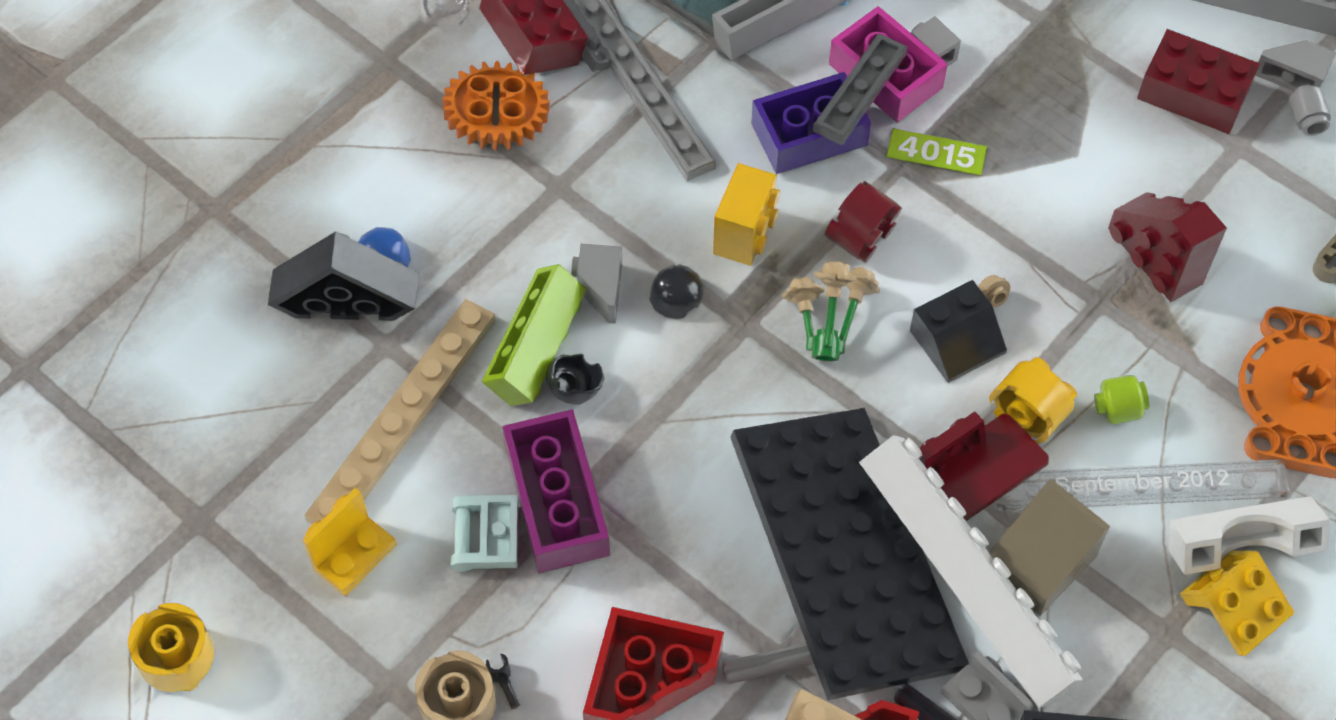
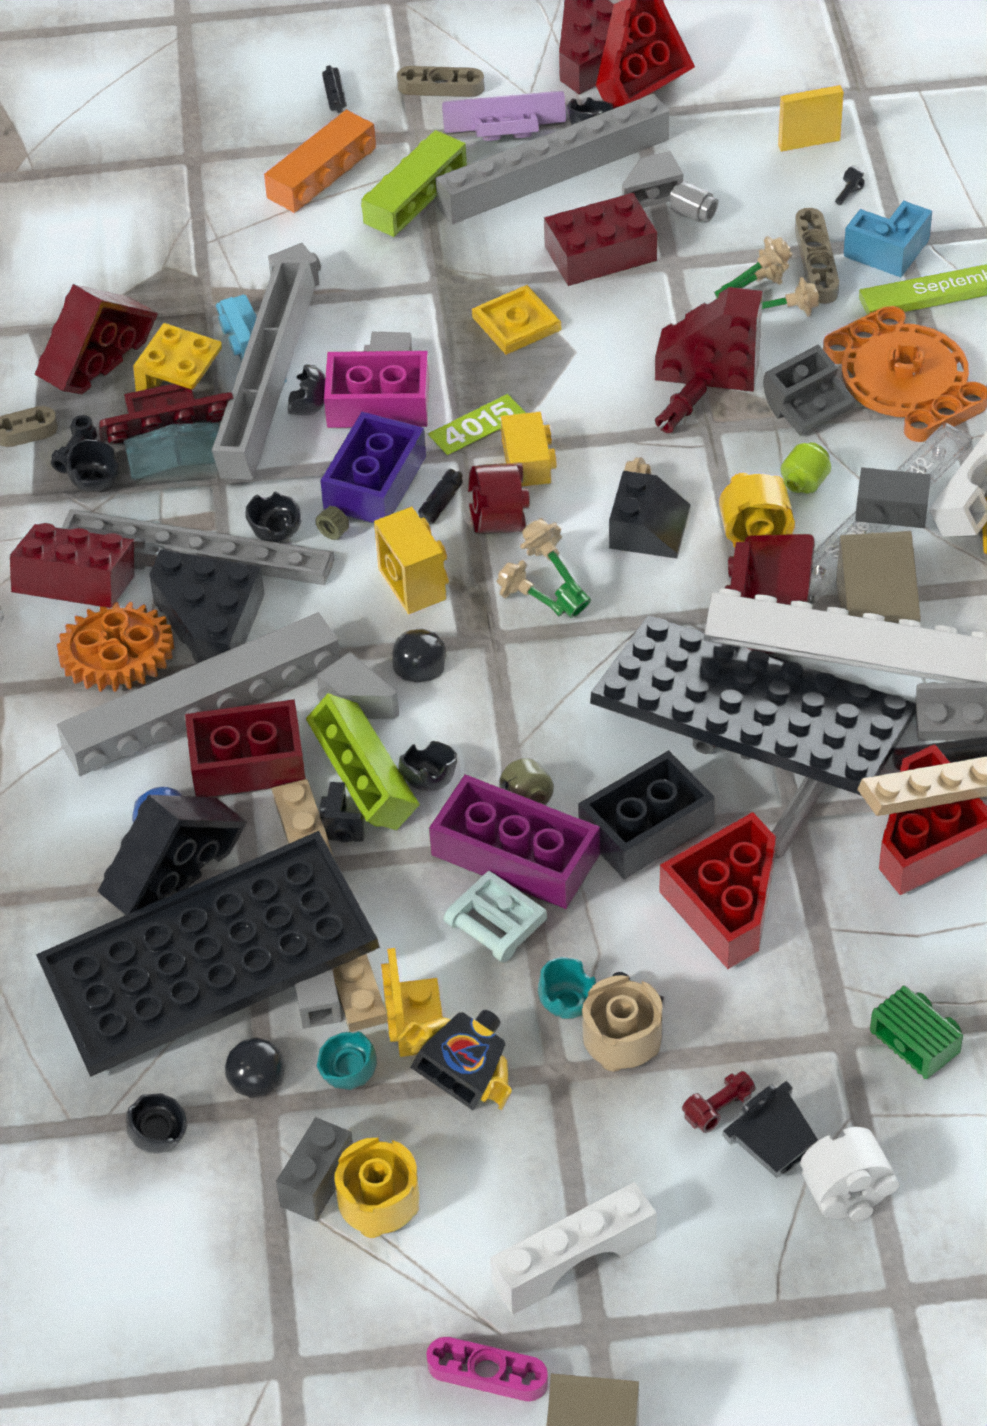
camera: 45 degrees left, 10 degrees down
dark grey tile [813,33,908,145] -> none
none -> black plate [36,831,380,1077]
none -> light grey brick [57,612,340,777]
none -> black hair [126,1093,187,1154]
none -> black brick [149,549,265,664]
none -> dark red brick [185,699,306,797]
none -> black hair [225,1037,286,1098]
none -> black hair [245,491,301,542]
none -> dark grey brick [276,1117,353,1222]
none -> black hair [288,364,326,415]
none -> light grey brick [295,969,341,1029]
none -> olive axle [315,506,349,540]
none -> teal hair [316,1031,377,1090]
none -> black bracket [320,782,365,842]
none -> torso [397,1010,512,1111]
none -> black axle [418,469,463,525]
none -> yellow tile [472,285,561,355]
none -> olive head [499,758,554,805]
none -> yellow brick [501,411,557,487]
none -> teal hair [537,957,596,1019]
none -> black brick [578,750,715,879]
none -> dark red axle [655,377,707,434]
none -> tan plant [714,236,819,317]
none -> dark grey brick [763,344,856,436]
none -> dark grey brick [855,467,931,528]

